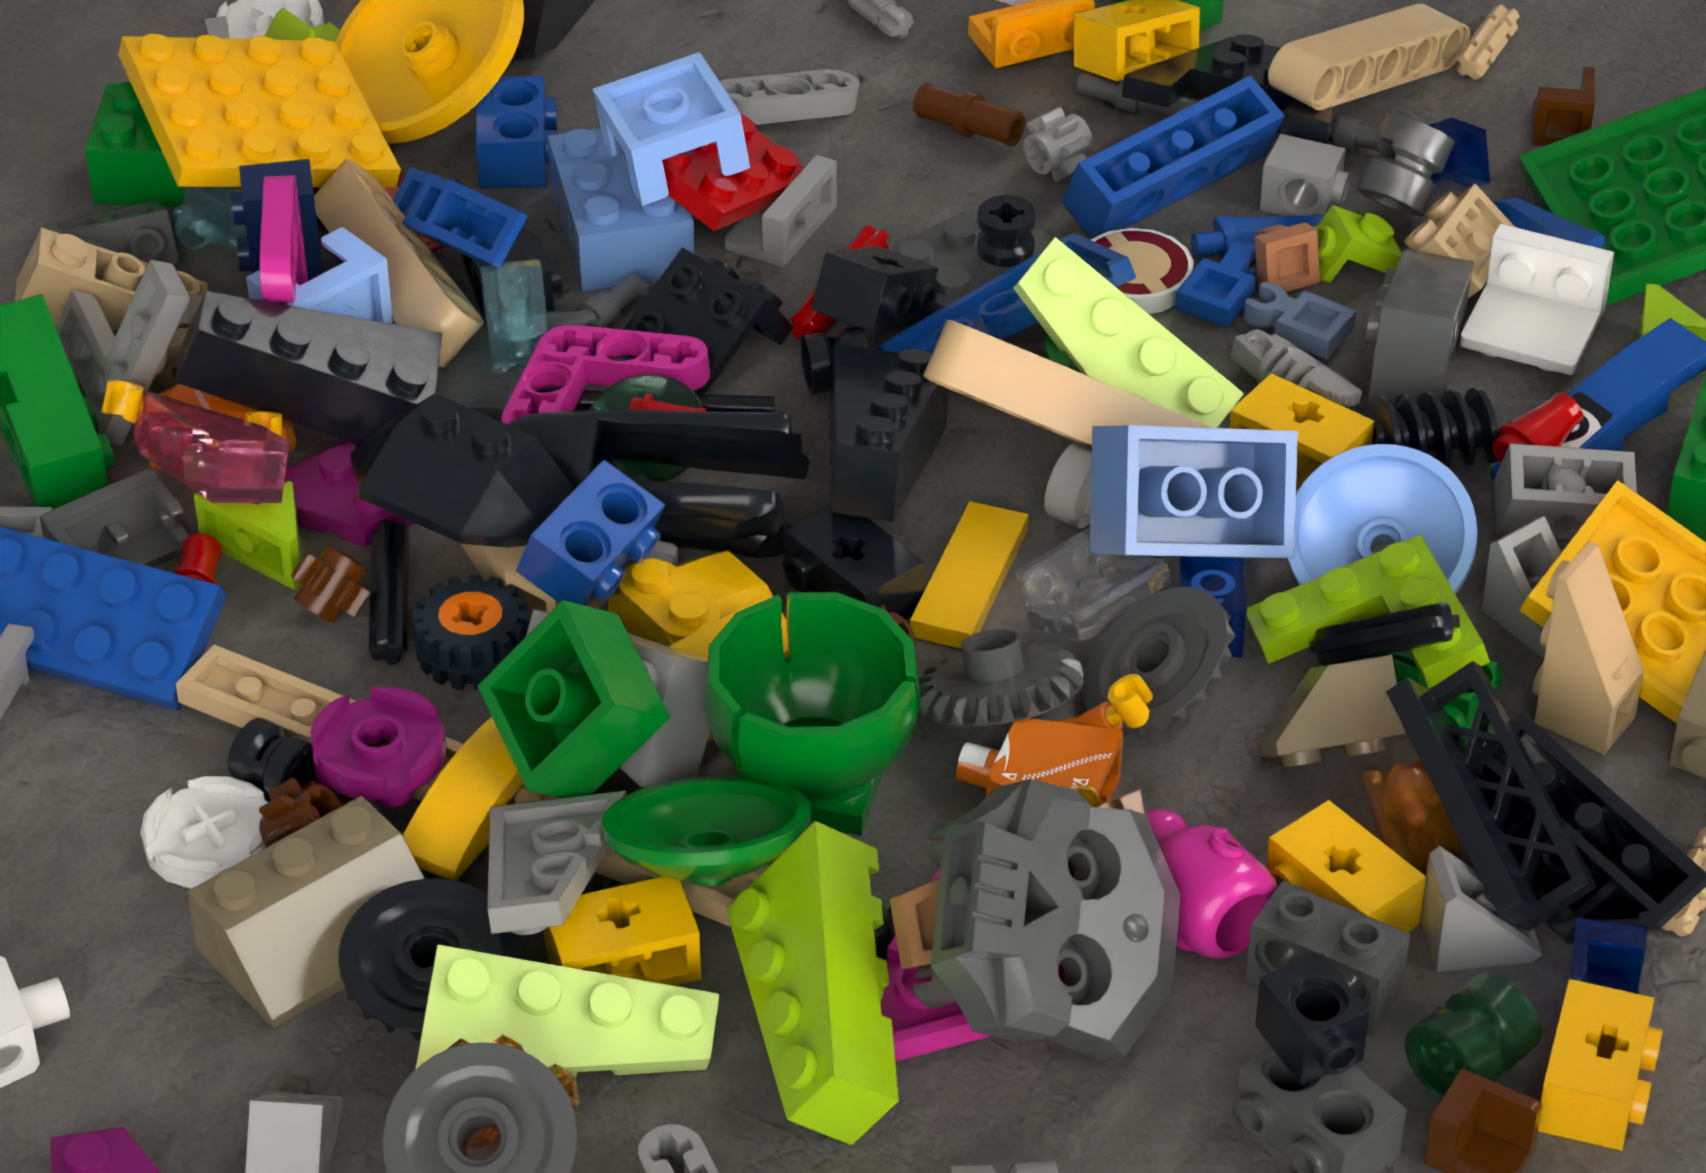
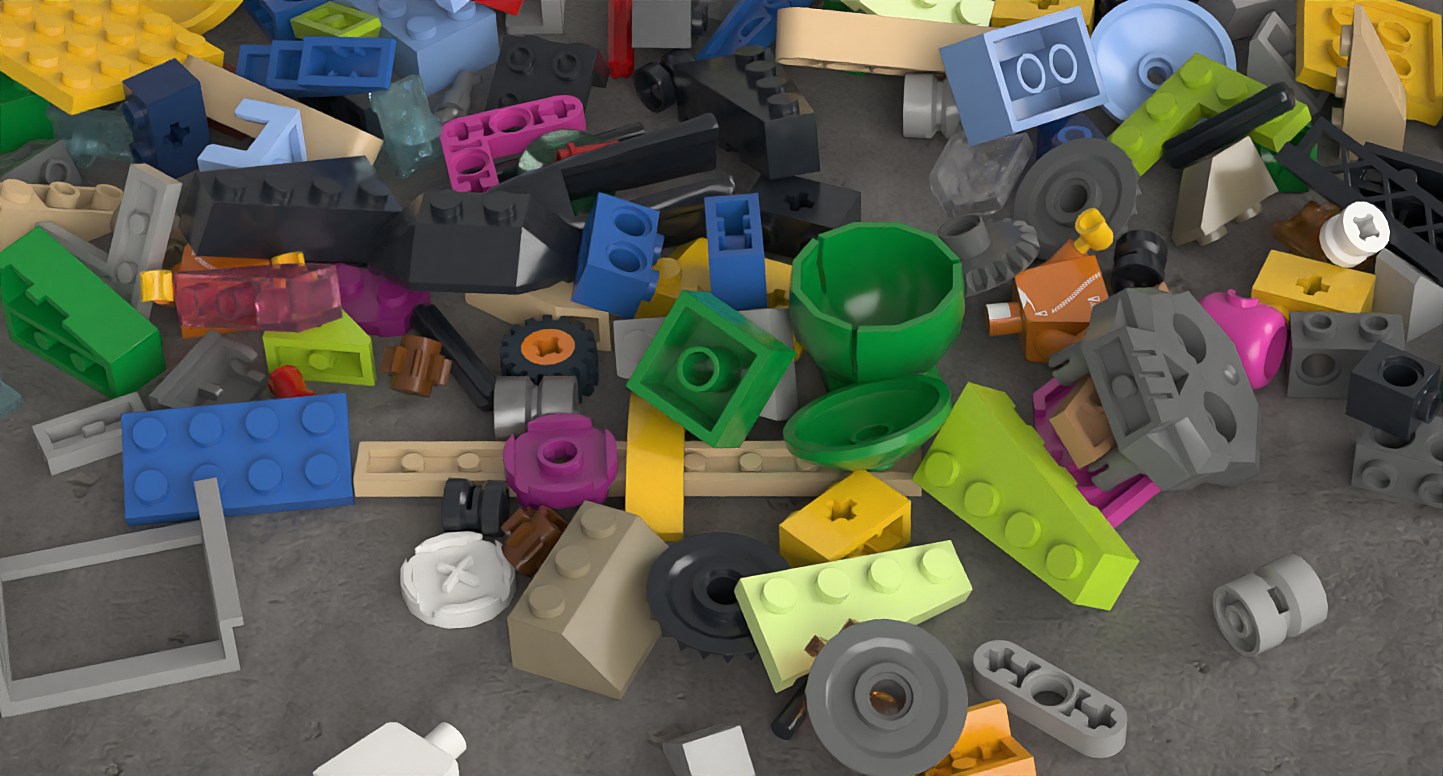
camera: 25 degrees left, 0 degrees up
dark pink beam [260,175,308,303] -> none
light grey wing [487,791,627,935] -> none
yellow tile [910,501,1029,649] -> none
none -> lime slope [290,1,381,40]
none -> flat silver wheel [494,376,579,441]
none -> blue brick [704,193,768,311]
none -> black wheel [1110,229,1168,294]
none -> white wheel [1319,202,1390,268]

